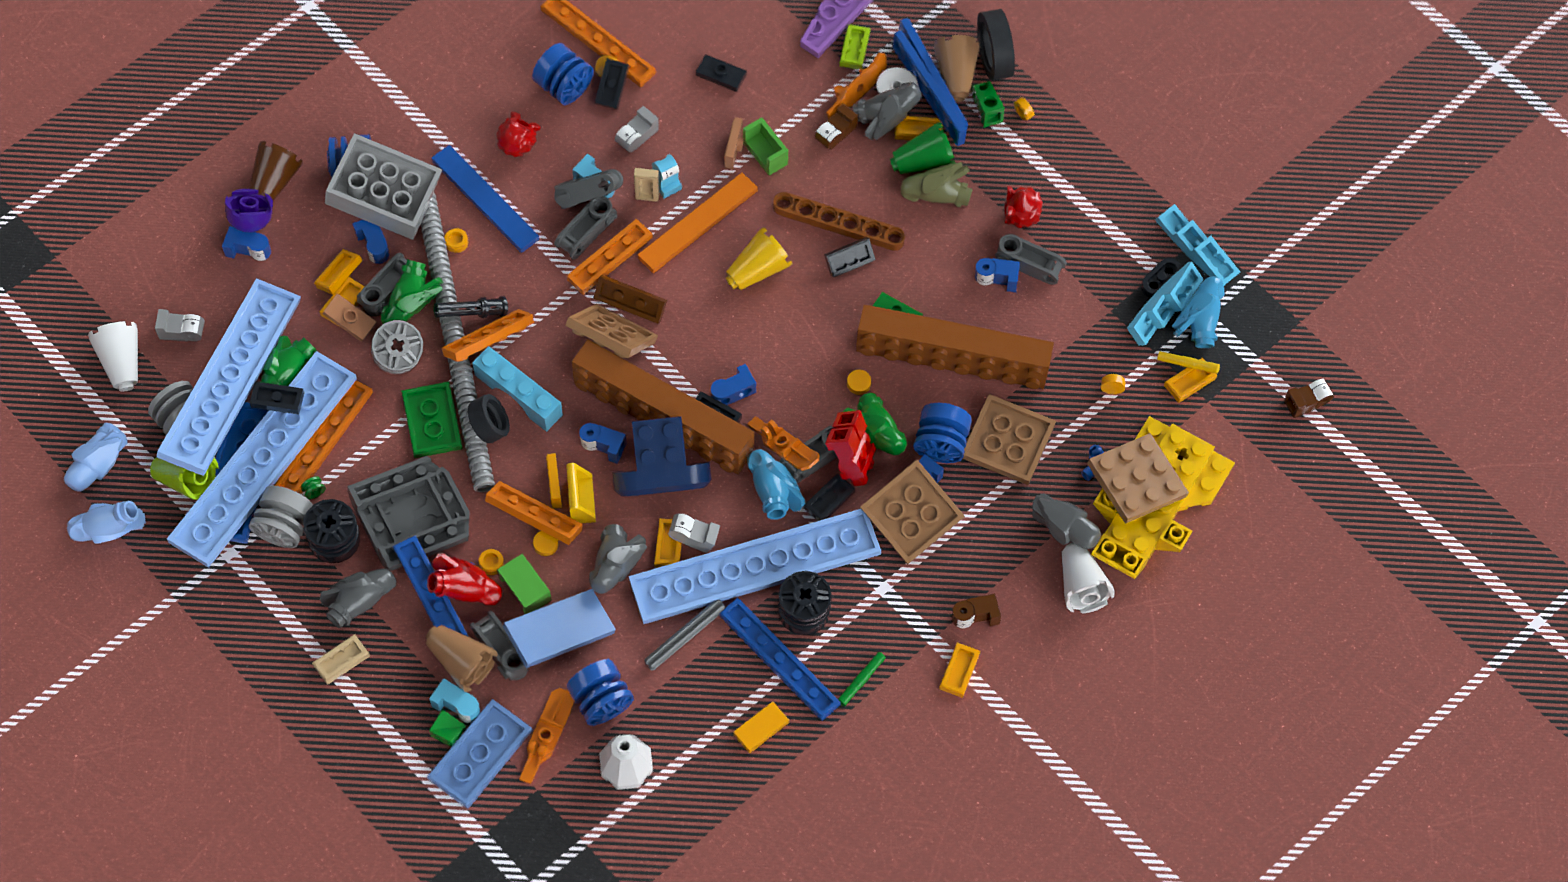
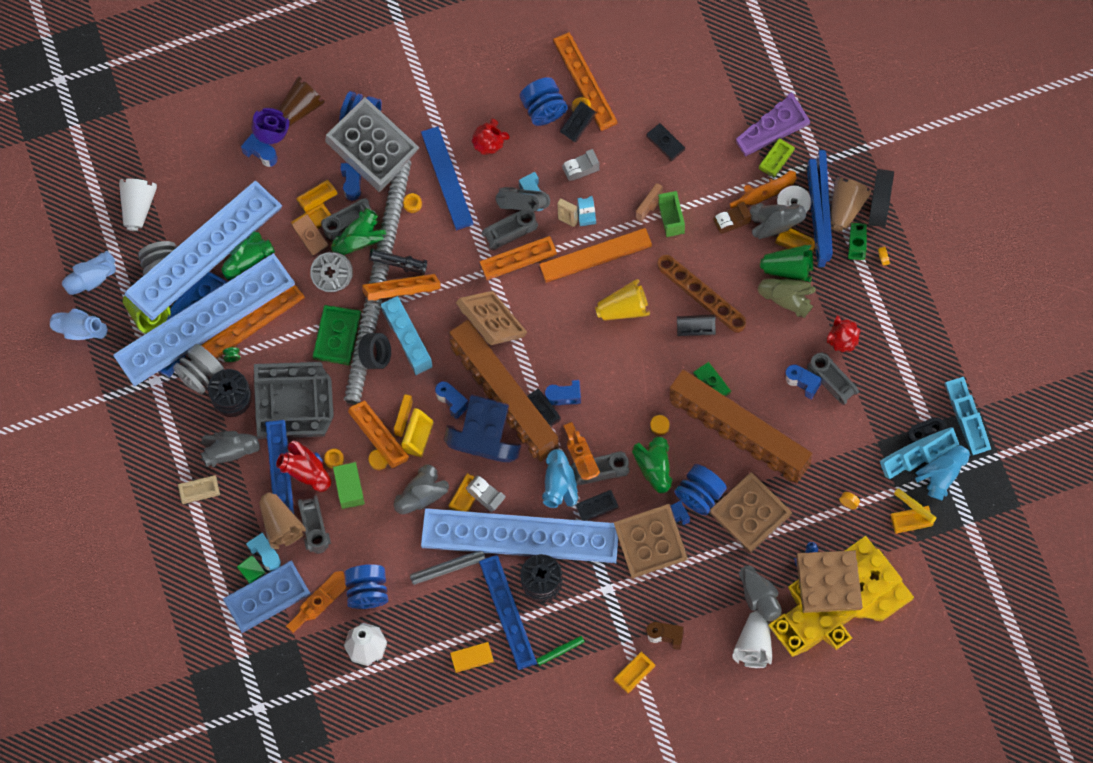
camera: 30 degrees right, 5 degrees up
light grey leg [155,309,205,341] -> none
black plate [249,381,305,415] -> none
medium blue tile [503,589,616,668] -> none
reddish brown plate [593,275,668,324] -> none
red hips [825,410,876,486] -> none
reddish brown leg [1284,379,1334,418] -> none

